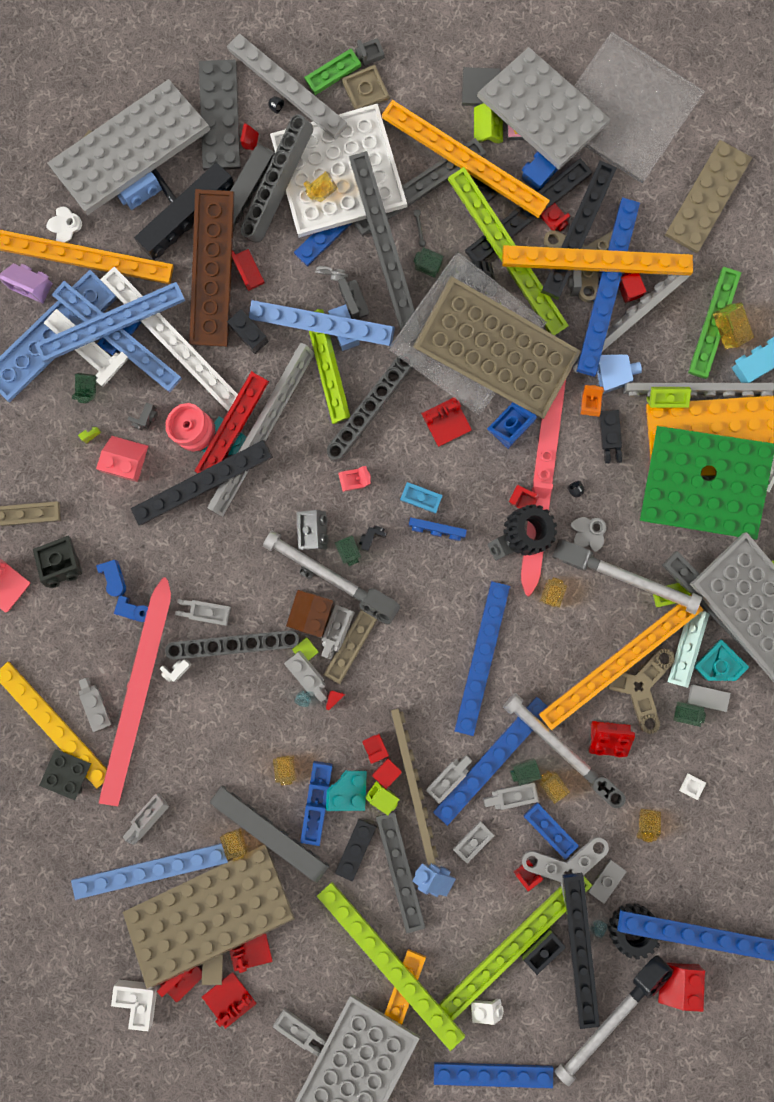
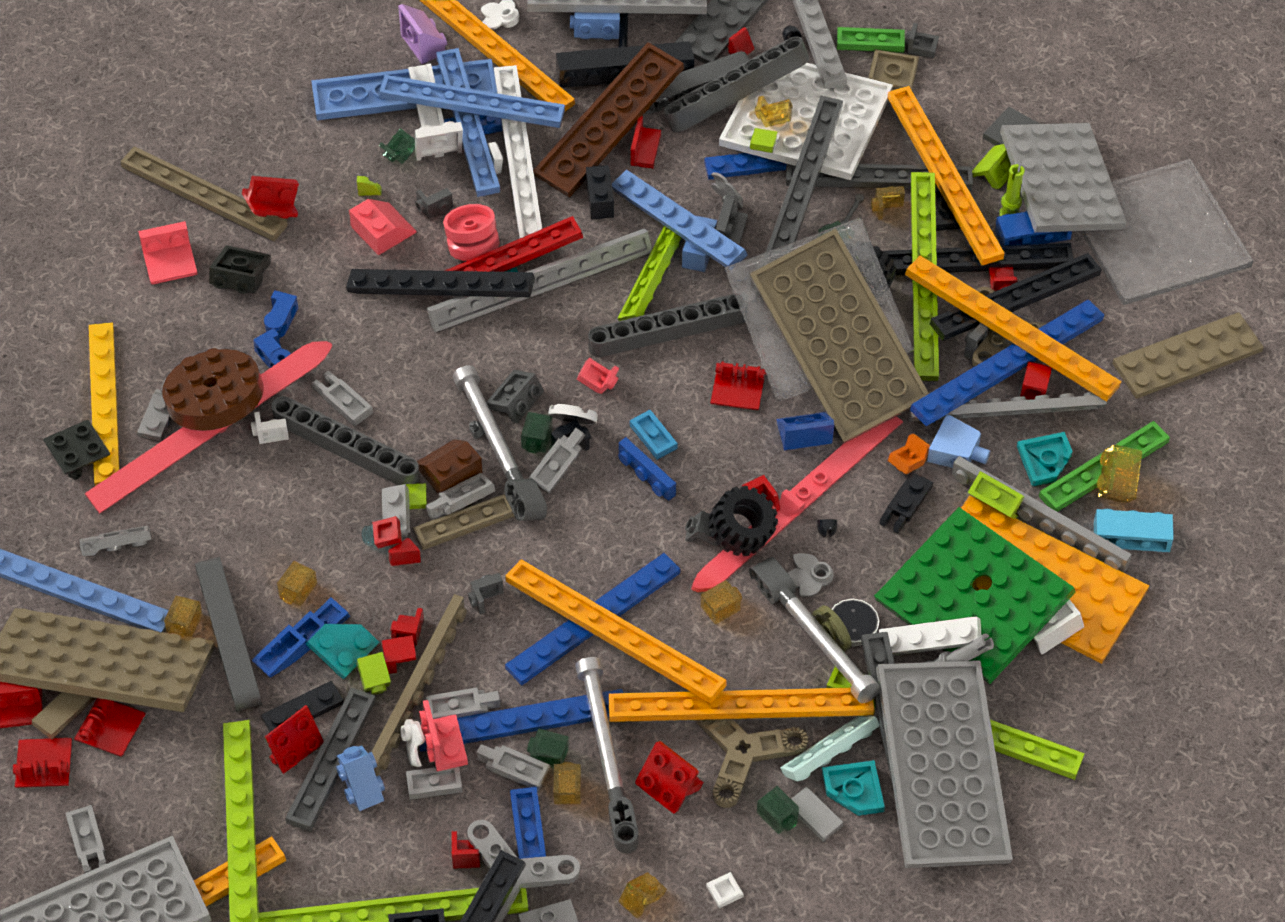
camera: 35 degrees right, 30 degrees down
none -> reddish brown piece [162,348,264,431]
none -> red bracket [242,176,299,219]
none -> red hinge [265,705,324,774]
none -> plate [372,516,402,549]
none -> white plate [401,719,425,767]
none -> coral bracket [419,700,468,772]
none -> dark grey bracket [468,573,504,614]
none -> white tile [488,142,503,174]
none -> light orange plate [505,559,727,704]
none -> light grey hinge [529,428,585,494]
none -> white tile [548,404,598,425]
none -> lime tile [750,128,778,153]
none -> olive tile [813,605,852,652]
none -> black tile [832,599,879,647]
none -> clear yellow bracket [871,186,905,220]
none -> white plate [879,617,981,656]
none -> light grey pin [925,634,994,663]
none -> lime pin [999,164,1025,216]
none -> teal plate [1017,432,1073,487]

